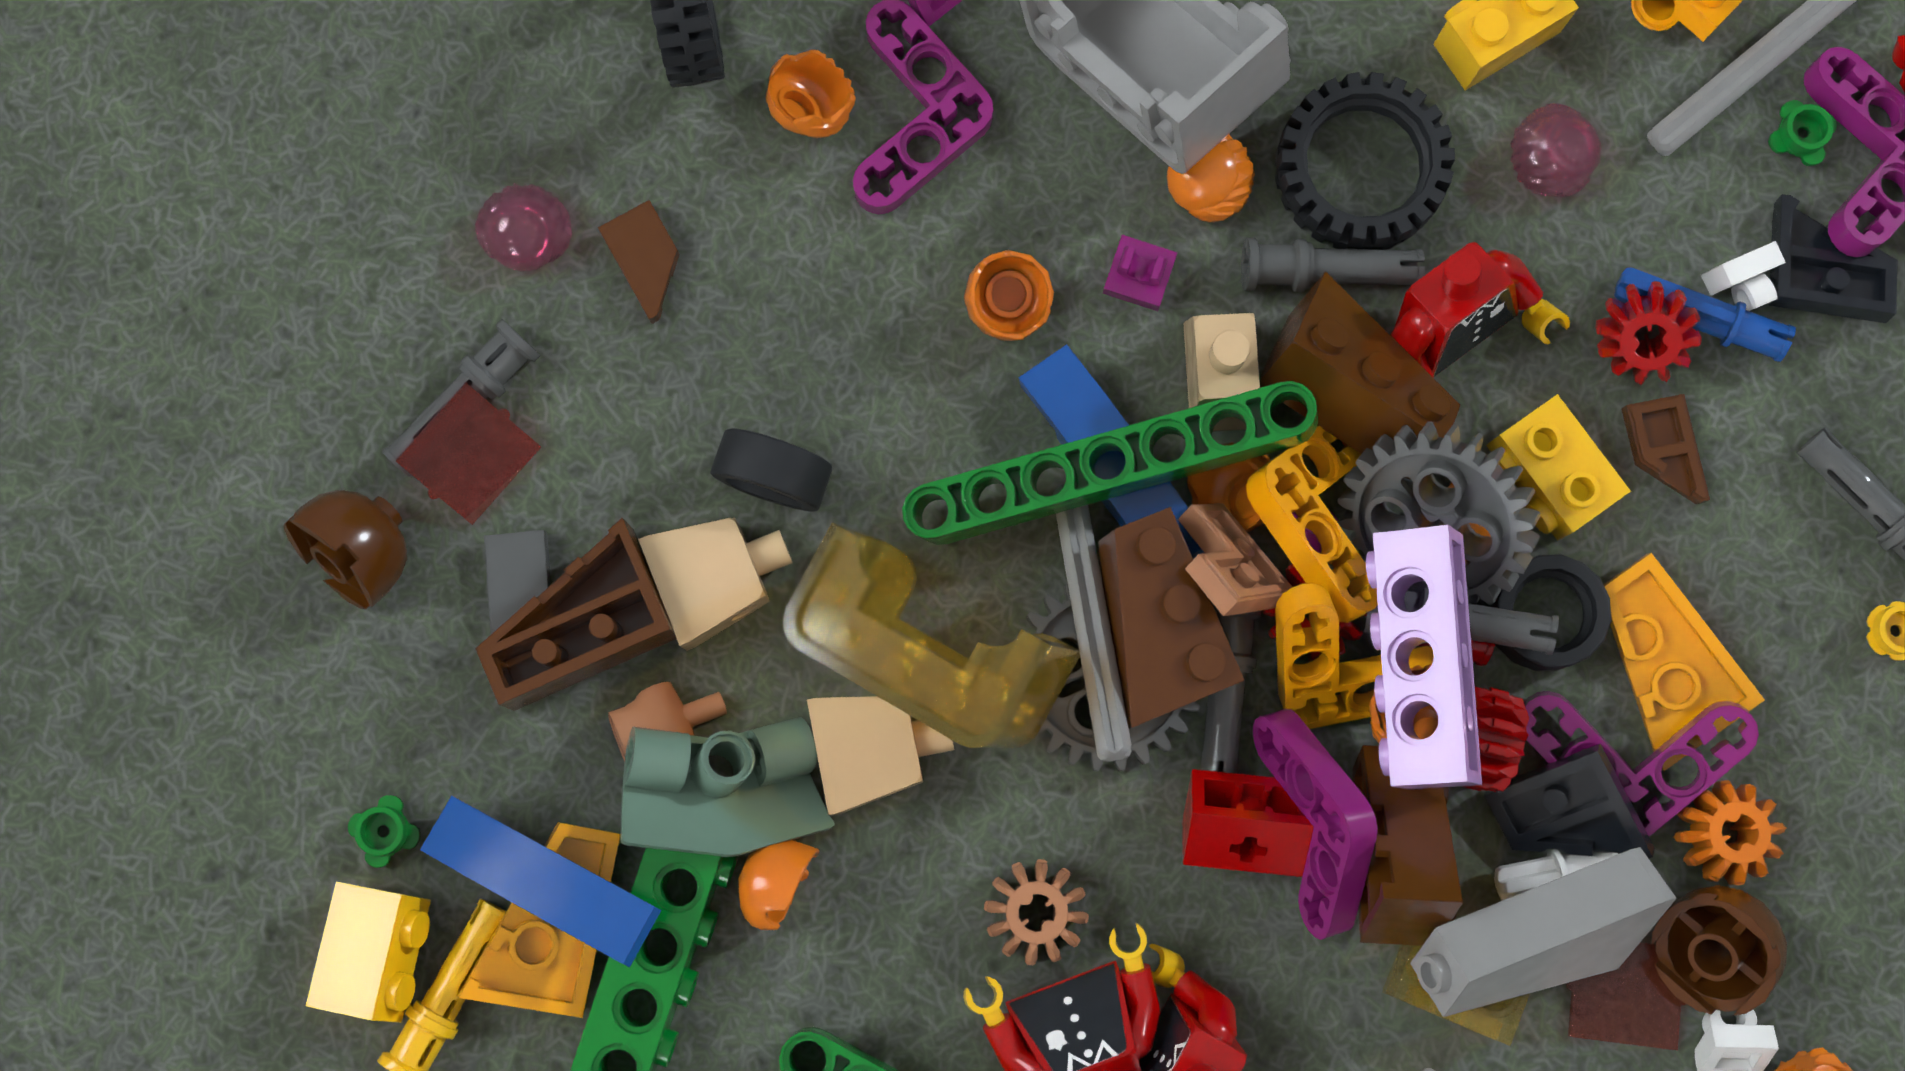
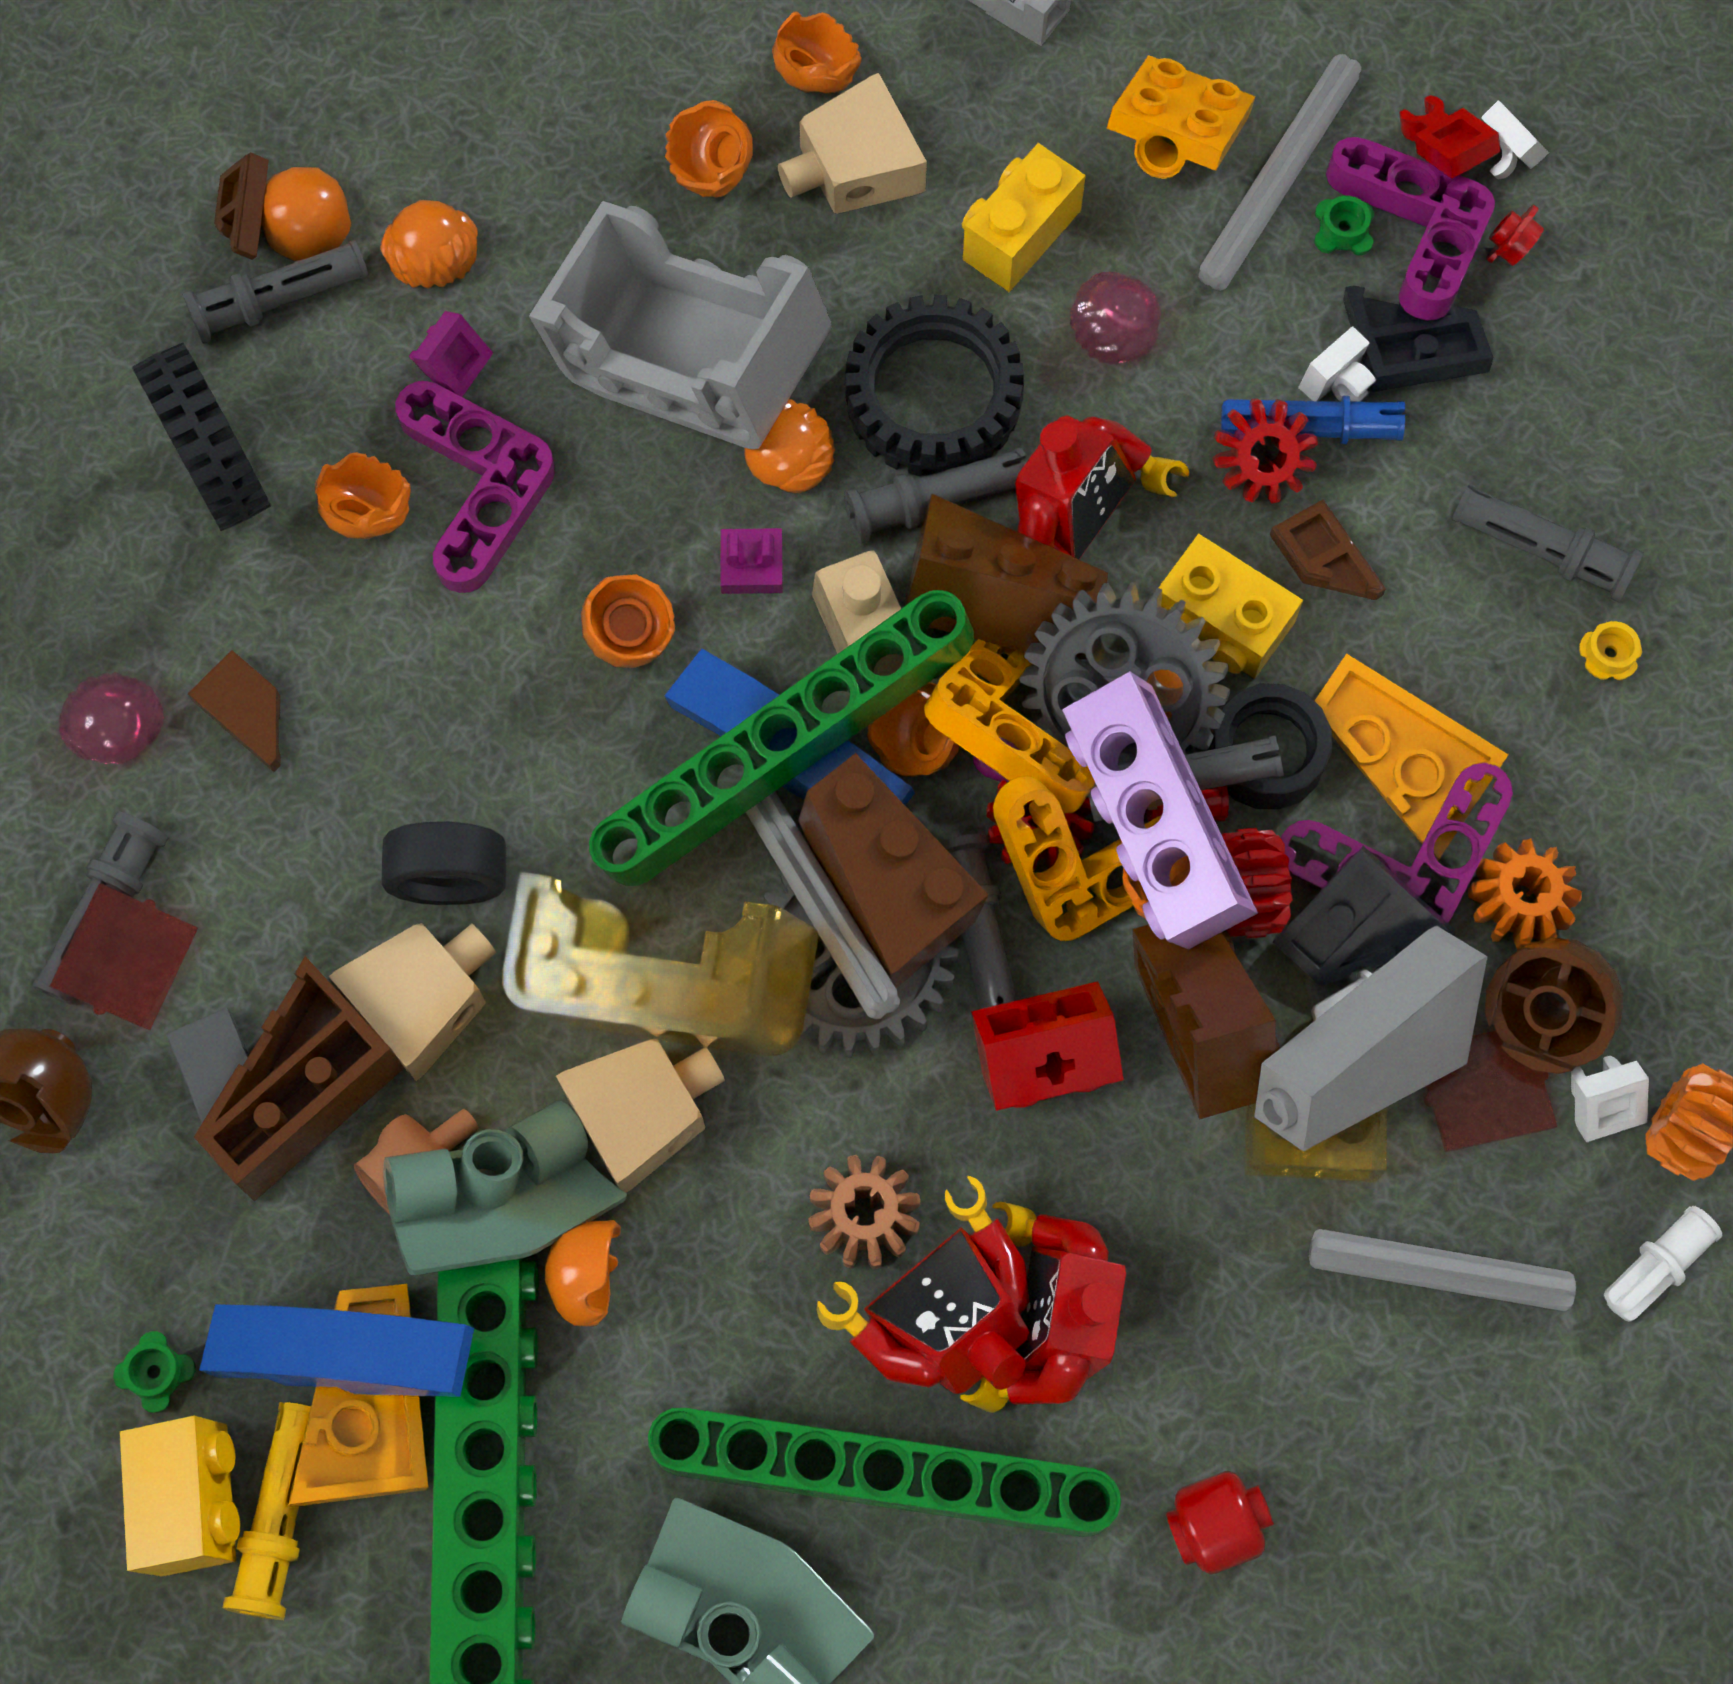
camera: 20 degrees left, 10 degrees down
nougat tile [1178,503,1292,616] -> none
magenta beam [1253,708,1378,940] -> none

